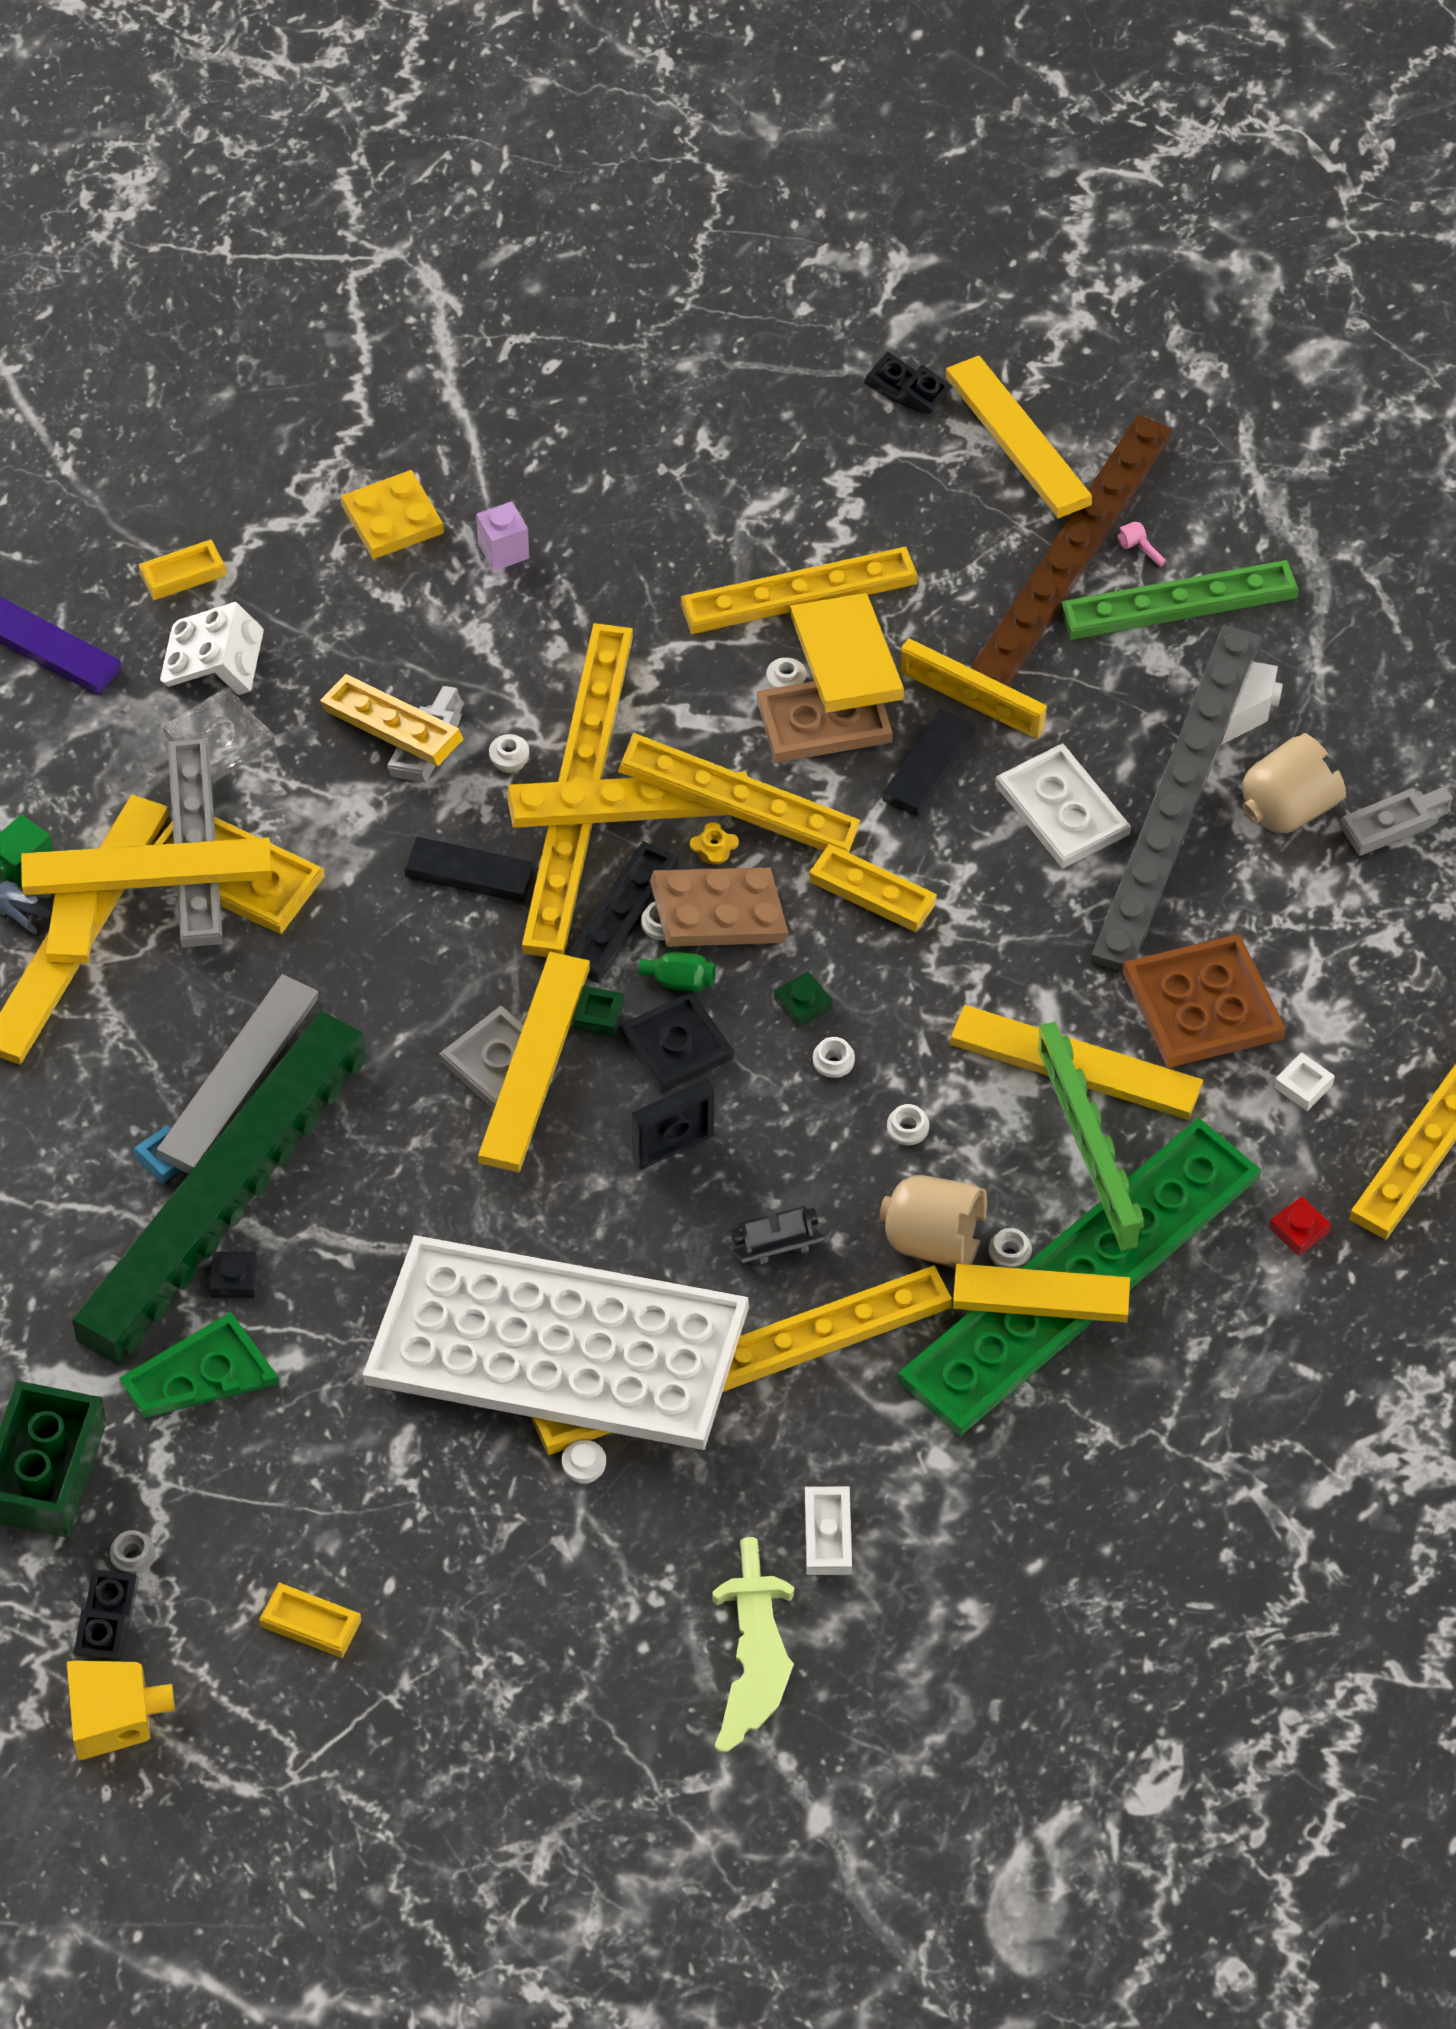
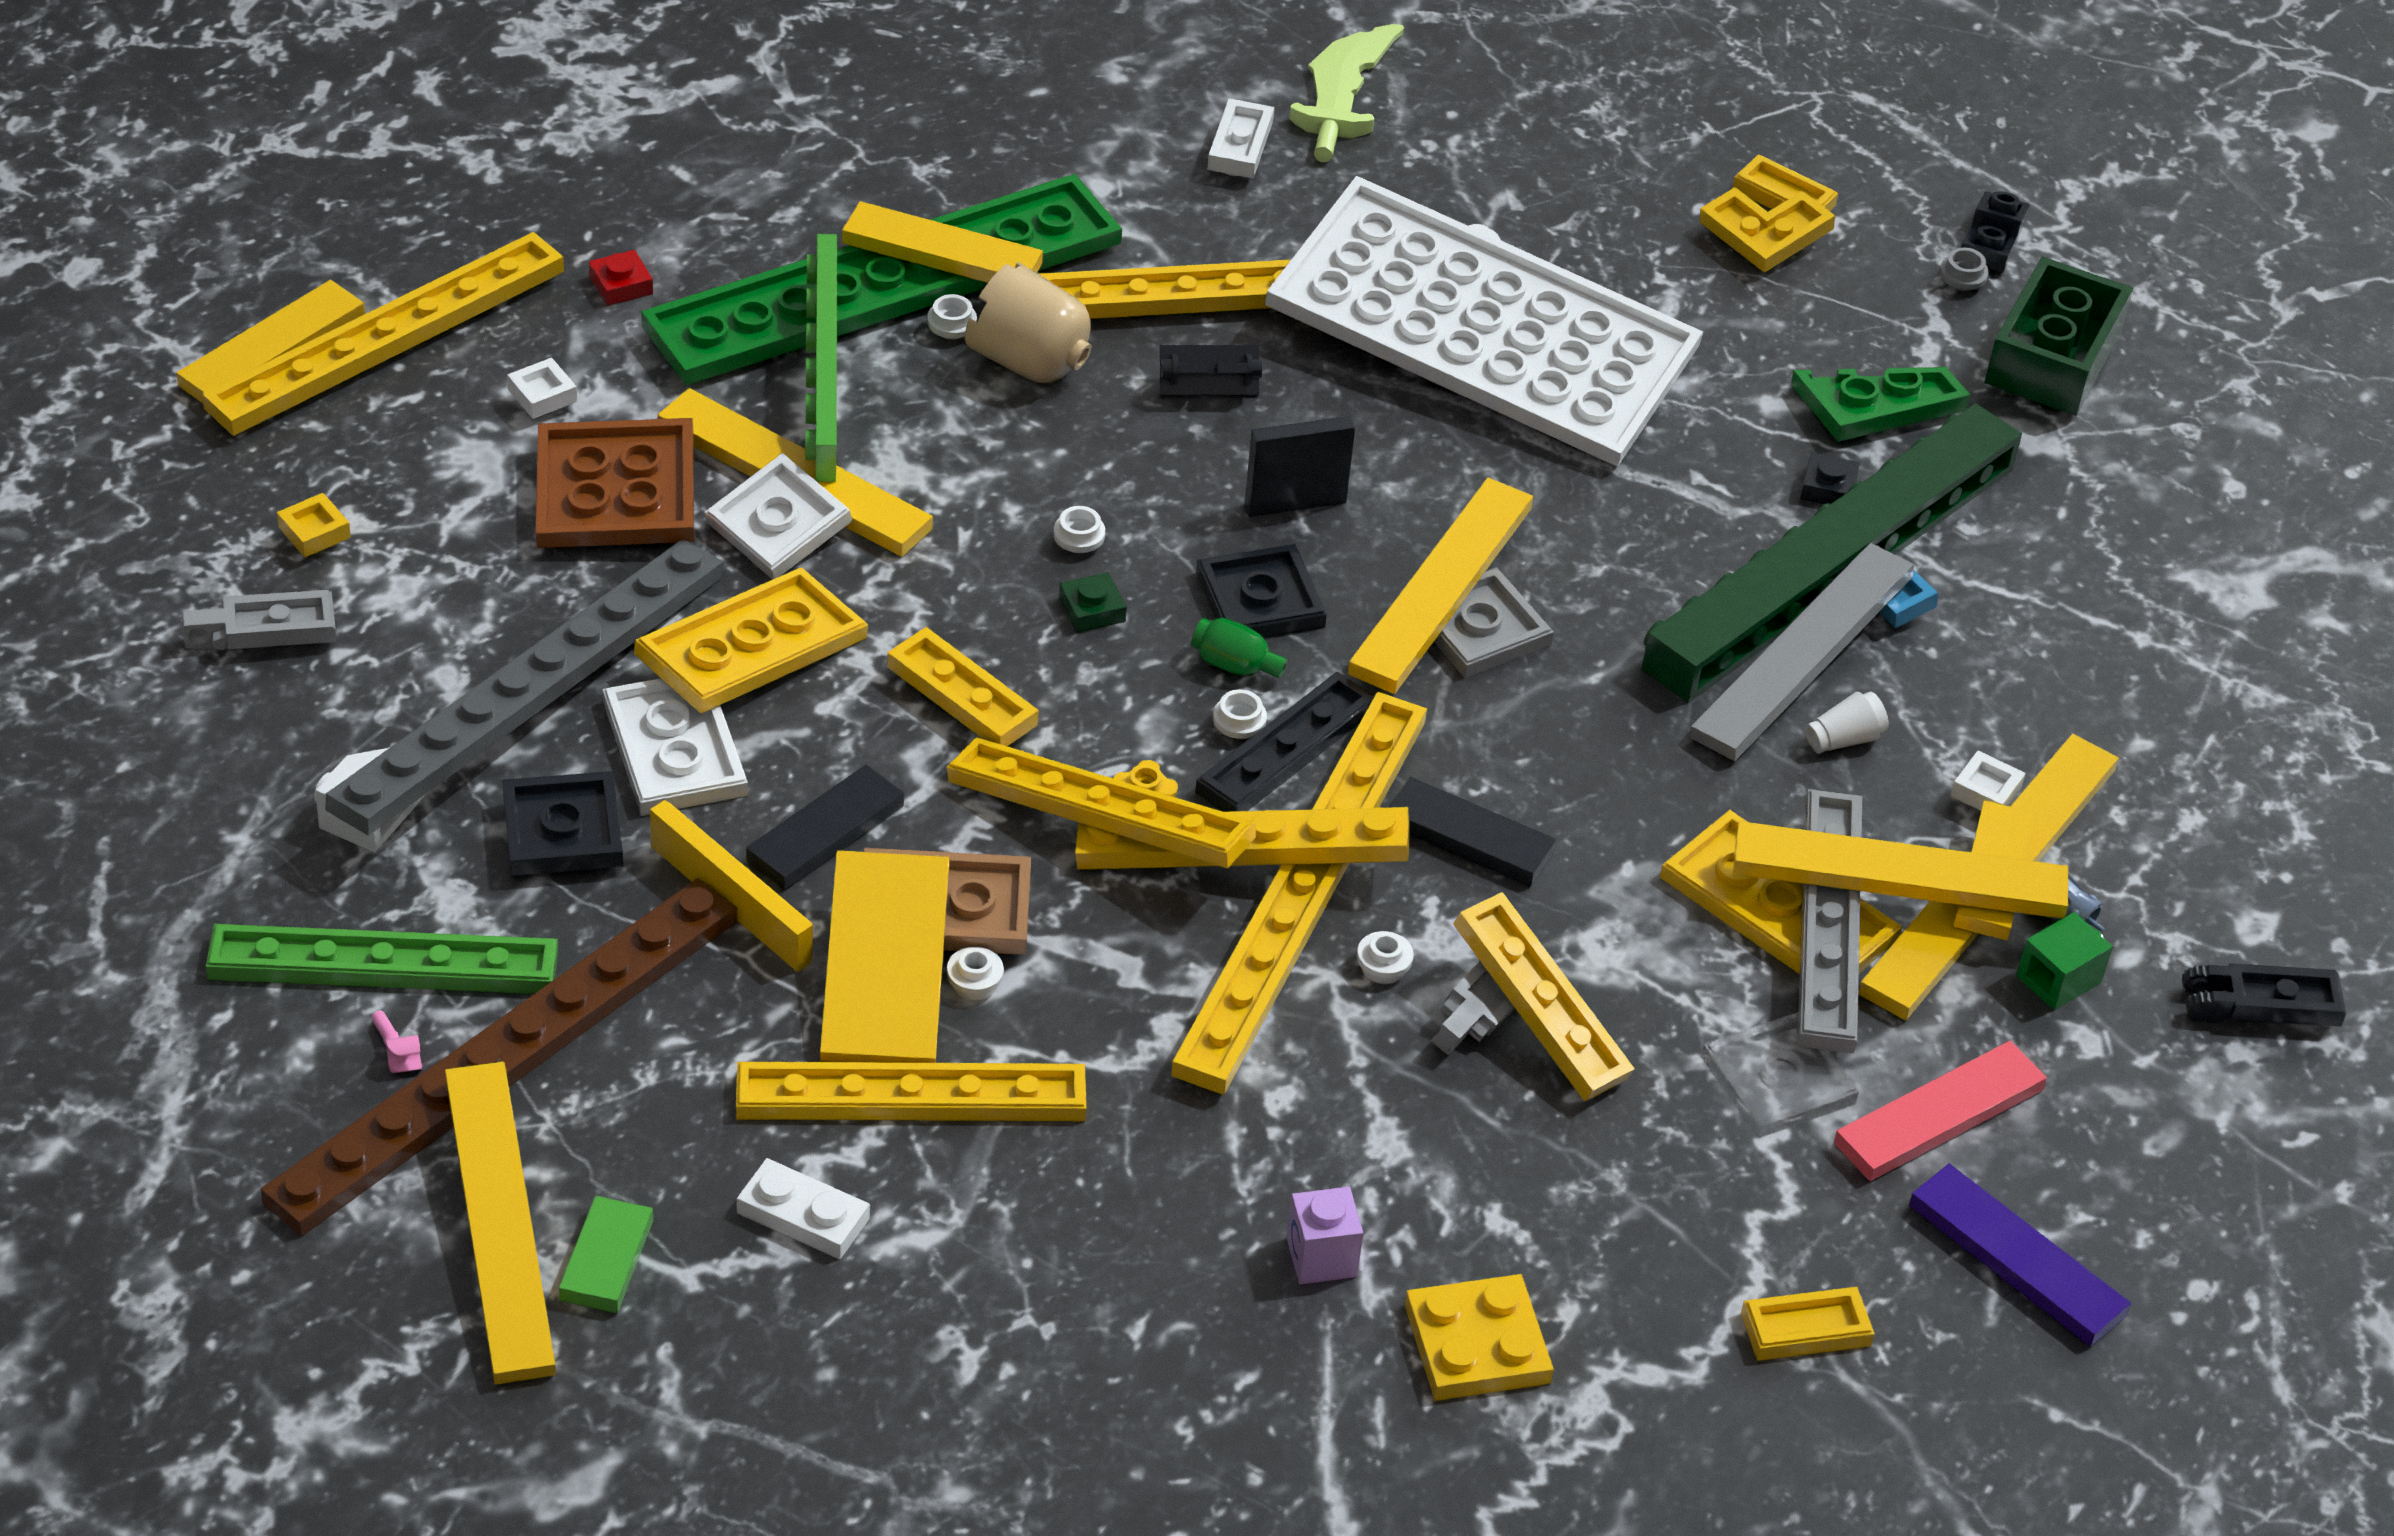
camera: 170 degrees left, 10 degrees down
yellow torso [67,1661,175,1760] -> none
white bracket [160,602,264,695] -> none
dark green plate [573,986,624,1036] -> none
medium nougat plate [650,867,788,947] -> none
black slope [864,351,953,414] -> none
white plate [887,1104,929,1145] -> none
tan cylinder [1242,733,1346,833] -> none
none -> yellow plate [277,493,351,557]
none -> black plate [502,771,623,876]
none -> bright green tile [559,1196,653,1314]
none -> yellow tile [634,567,868,714]
none -> white tile [704,453,852,579]
none -> white plate [737,1158,870,1259]
none -> yellow plate [1699,187,1835,273]
none -> white cone [1805,691,1889,754]
none -> coral tile [1833,1041,2047,1182]
none -> white plate [1950,751,2026,811]

